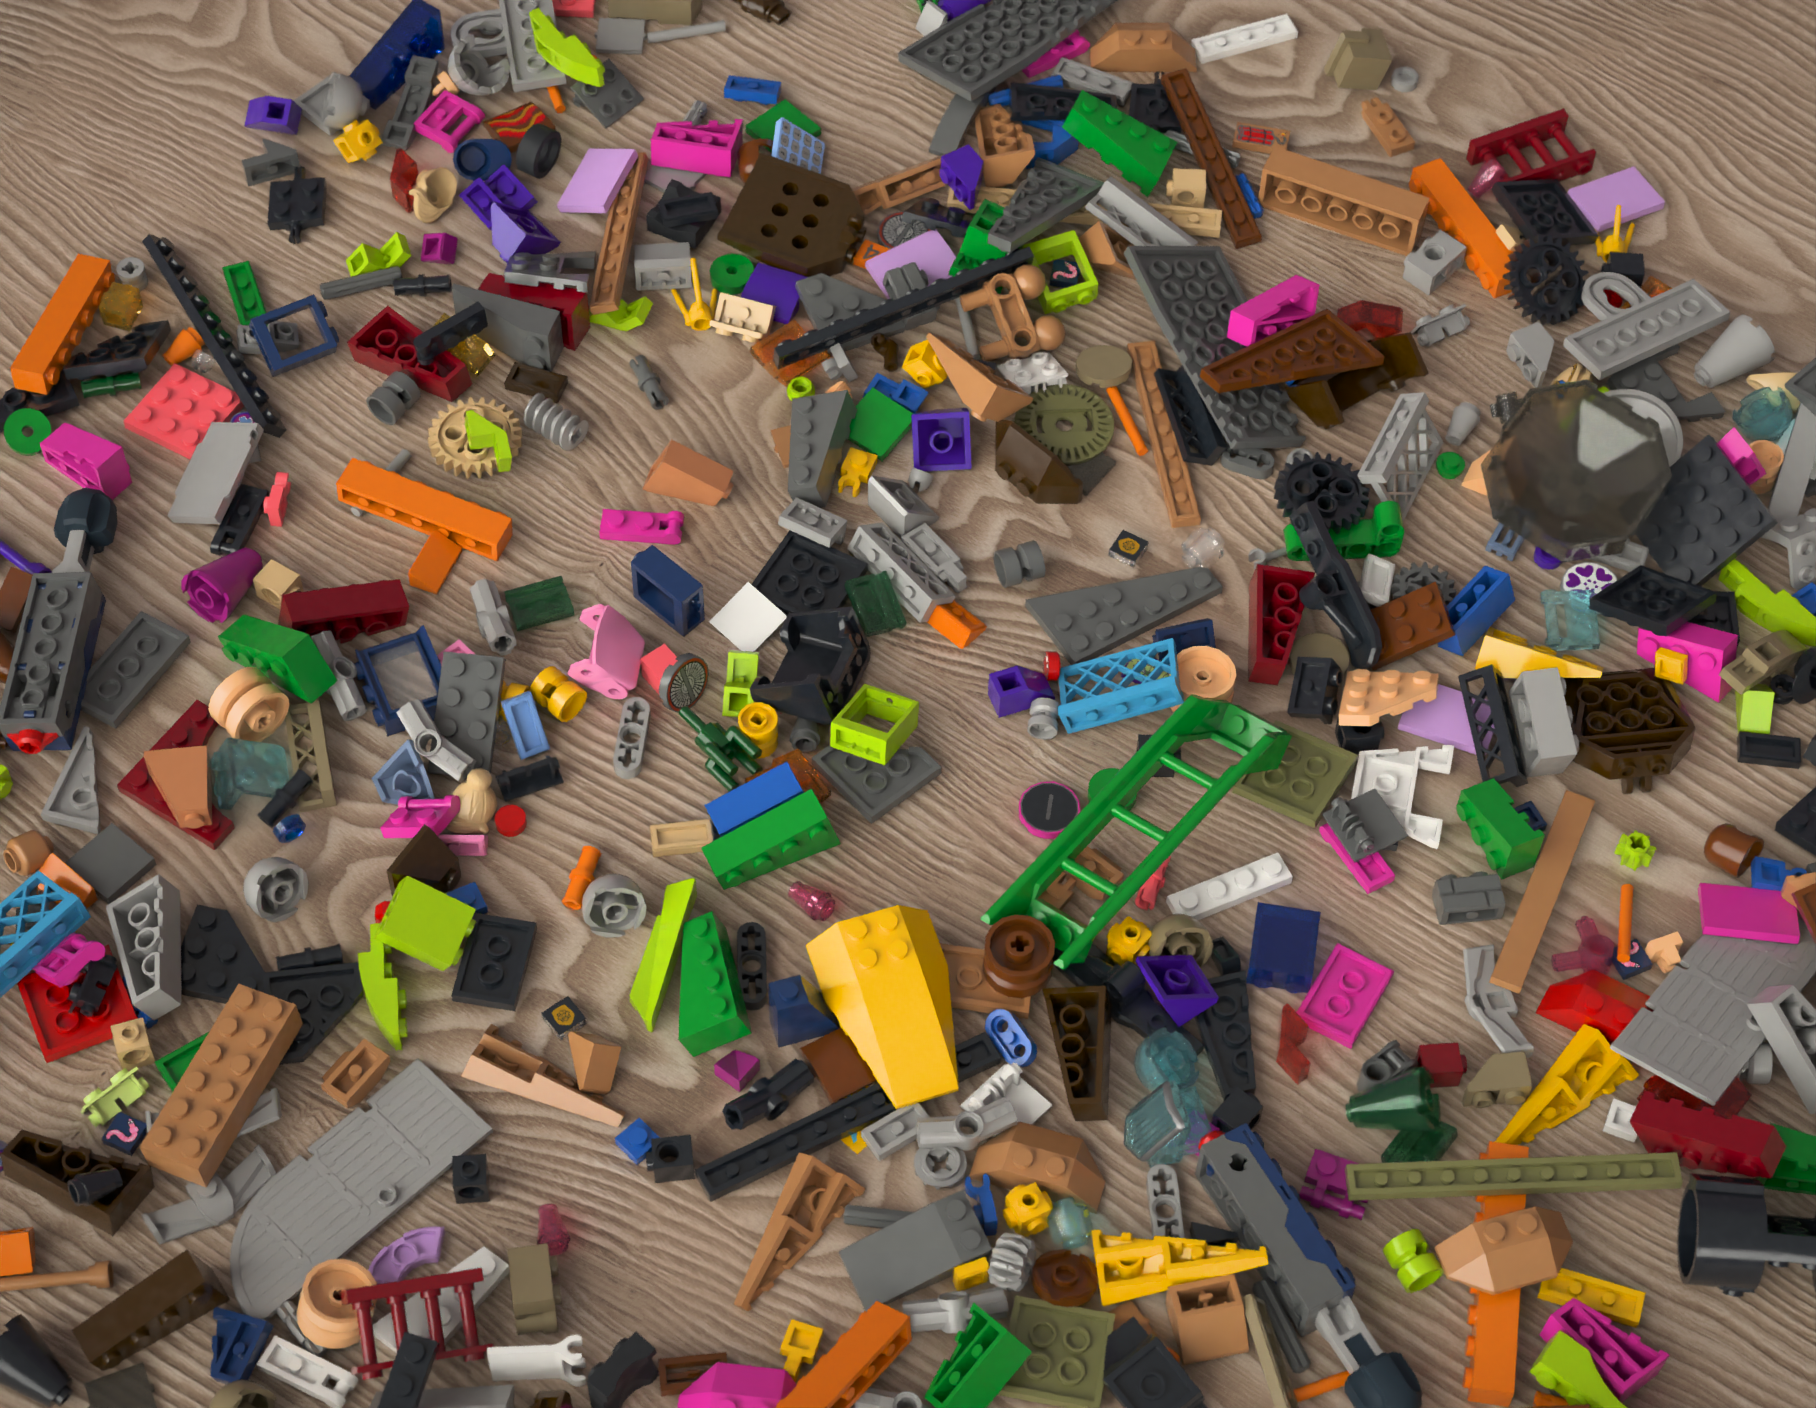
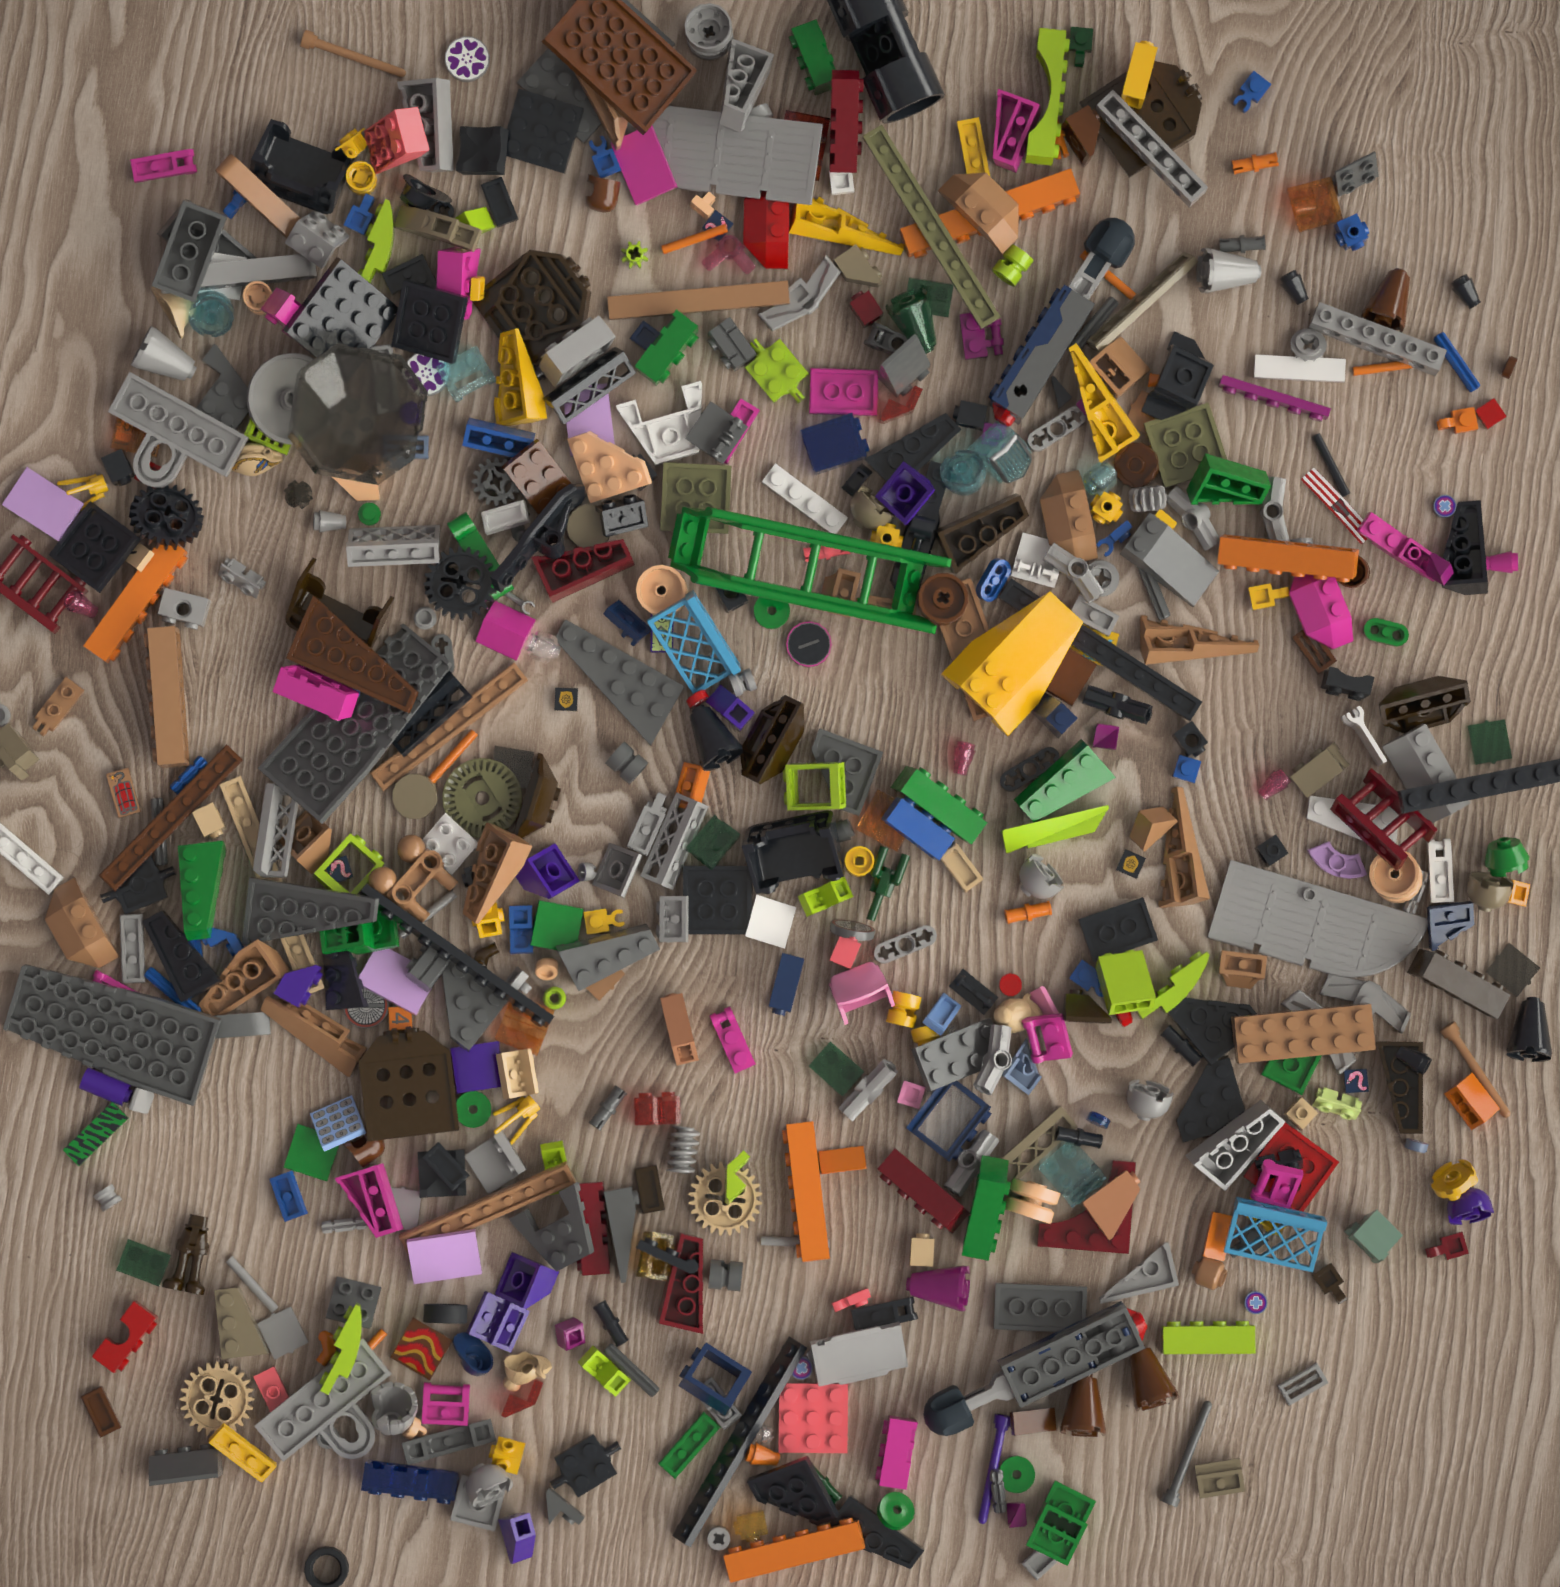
camera: 125 degrees left, 30 degrees up
dark grey tile [65,823,157,904] -> none
clear red slope [1337,300,1403,338] -> none
light grey slope [1506,322,1554,390] -> none
none -> dark pink slope [475,601,536,661]
none -> clear red brick [634,1092,681,1126]
none -> black cone [690,705,743,771]
none -> dark brown wedge [740,695,804,785]
none -> lime plate [745,338,809,403]
none -> dark grey slope [878,334,931,398]

